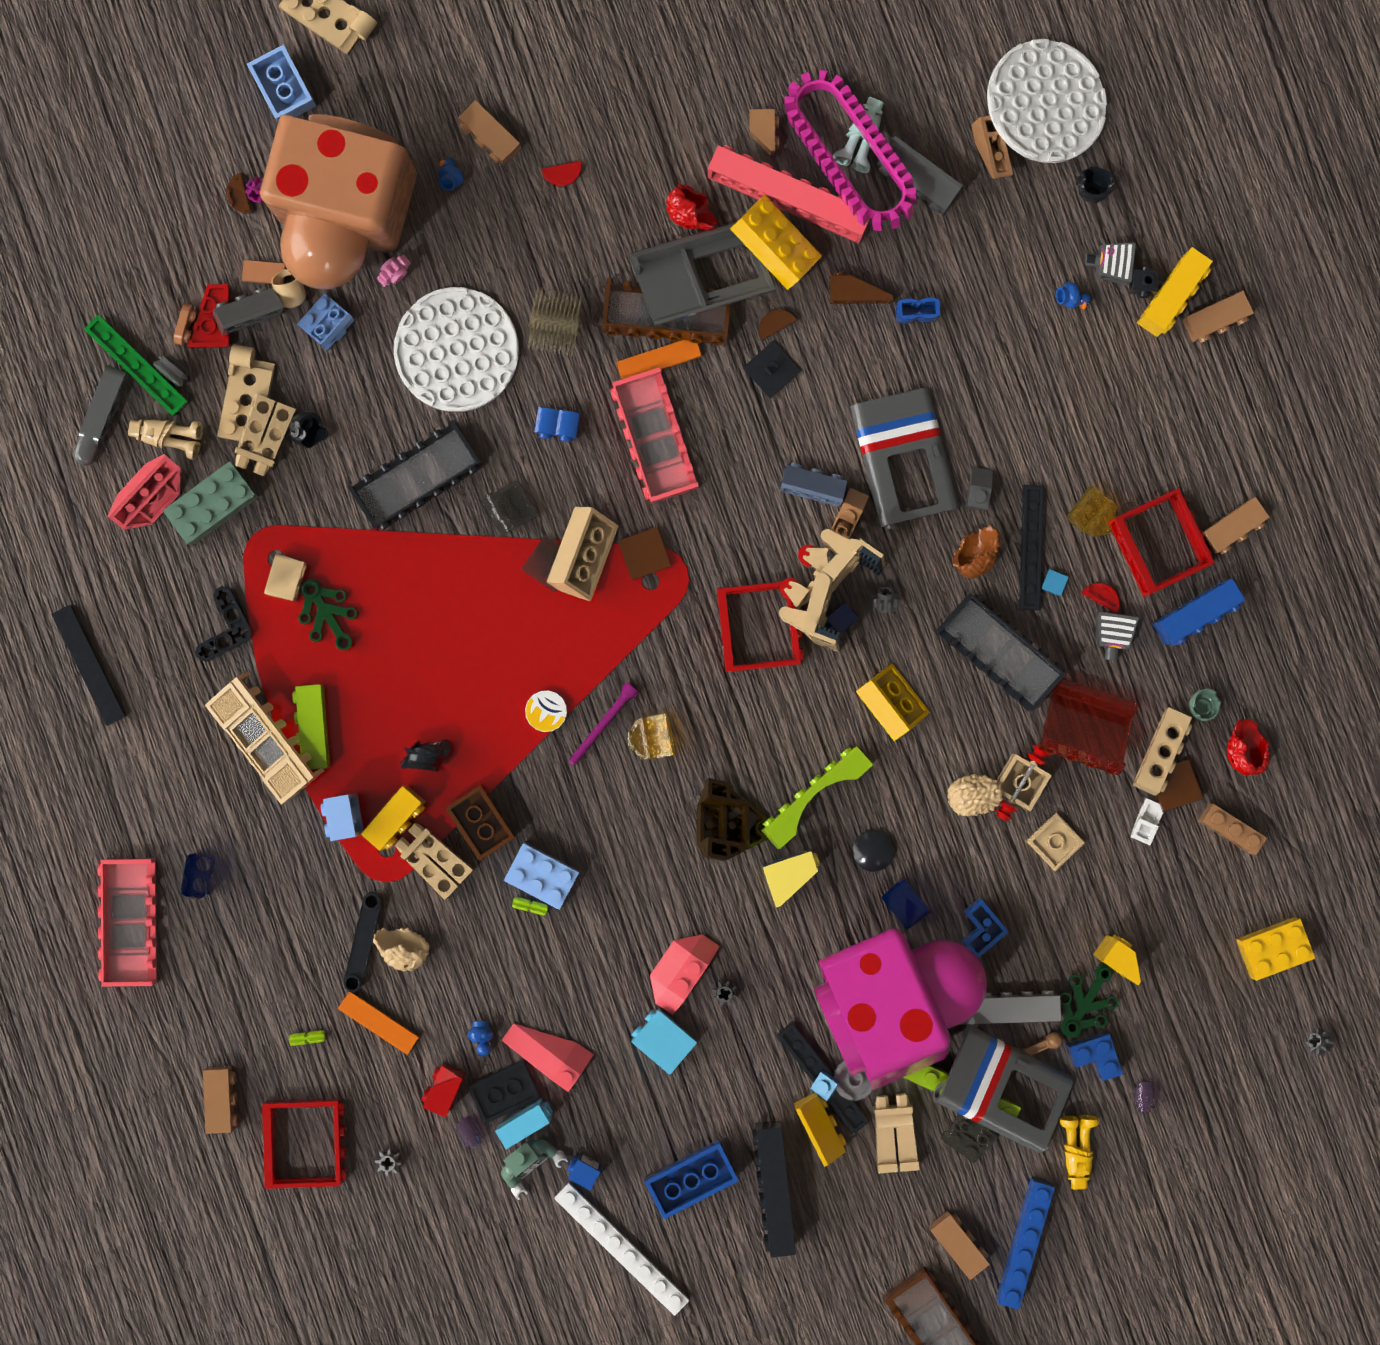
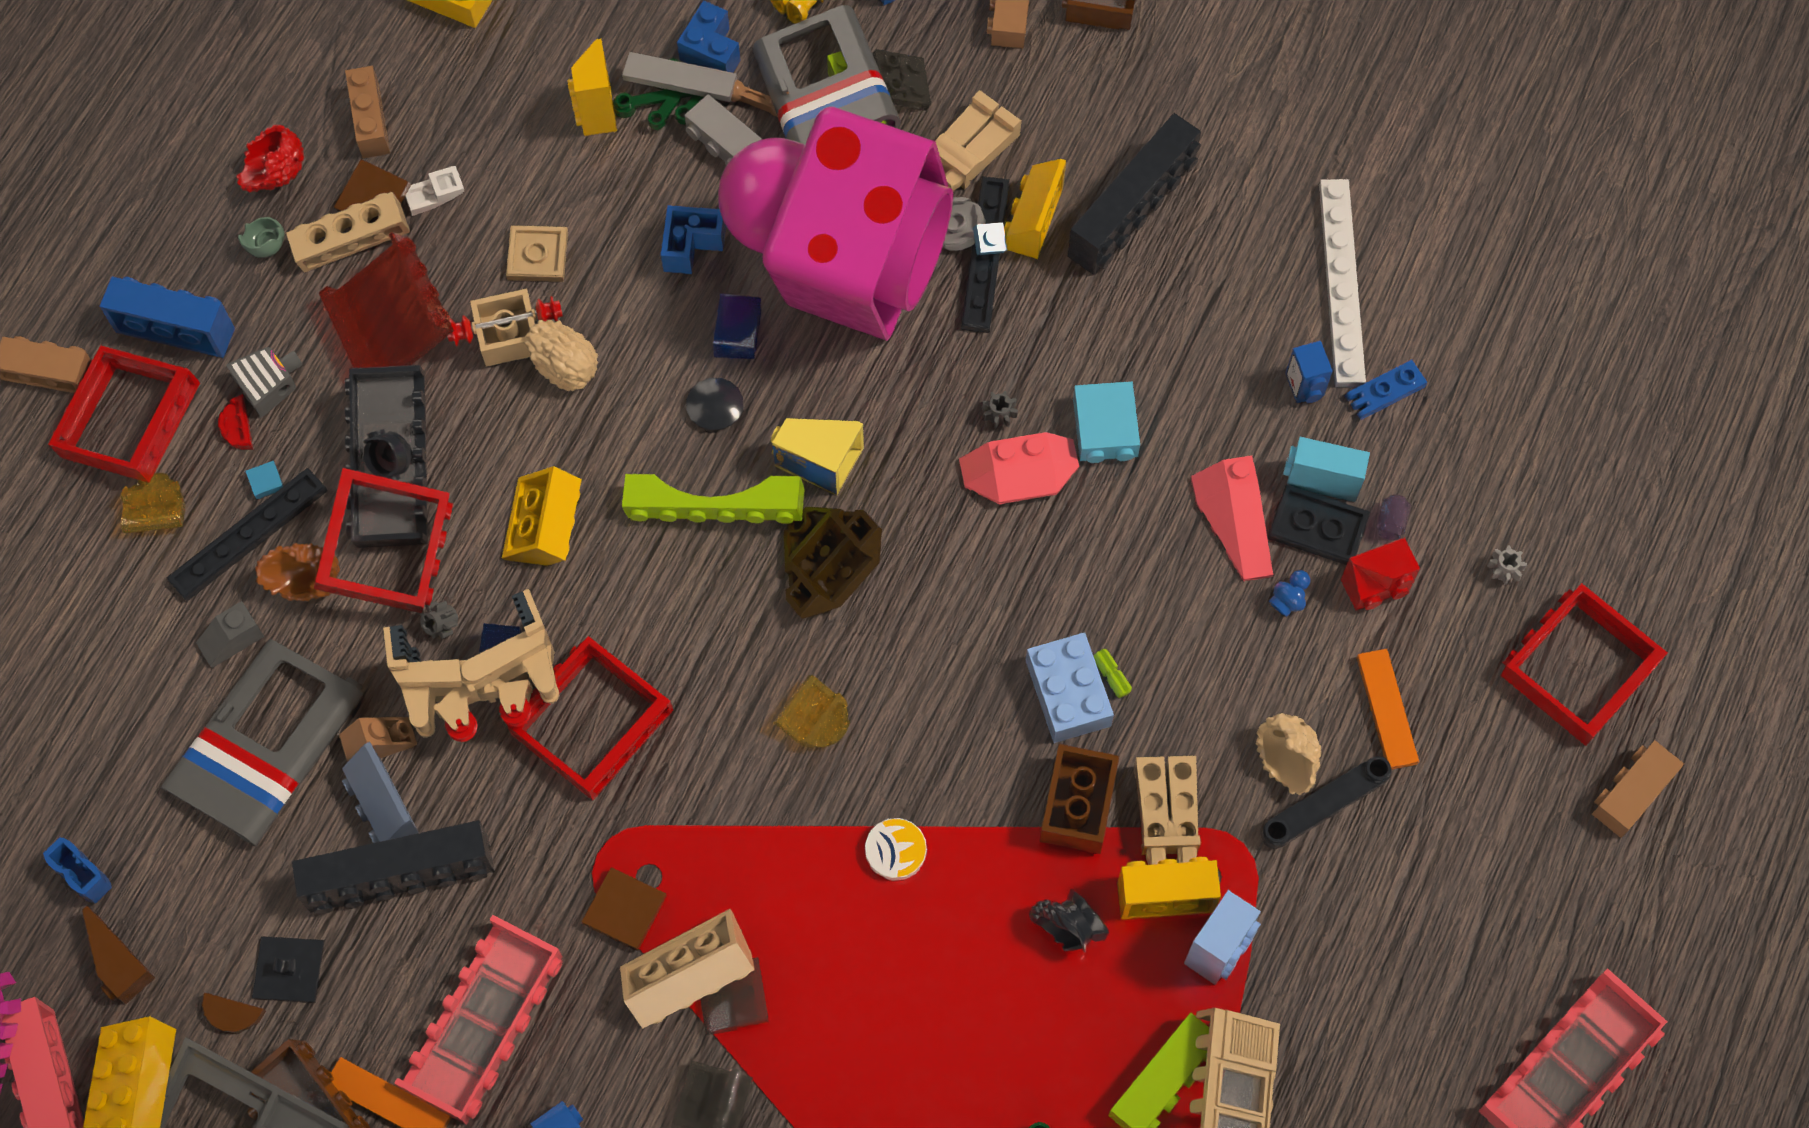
camera: 135 degrees left, 20 degrees down
clear blue piece [181,853,215,899] -> none
lime piece [289,1030,326,1046] -> none
sand green torso [501,1139,568,1200] -> none
magenta piece [569,682,639,765] -> none
blue brick [644,1139,739,1220] -> none
none -> black brick [292,820,495,915]
none -> red window [314,468,453,613]
none -> black cap [363,429,412,480]
none -> light grey tile [622,52,737,102]
none -> blue hinge [1345,360,1427,420]

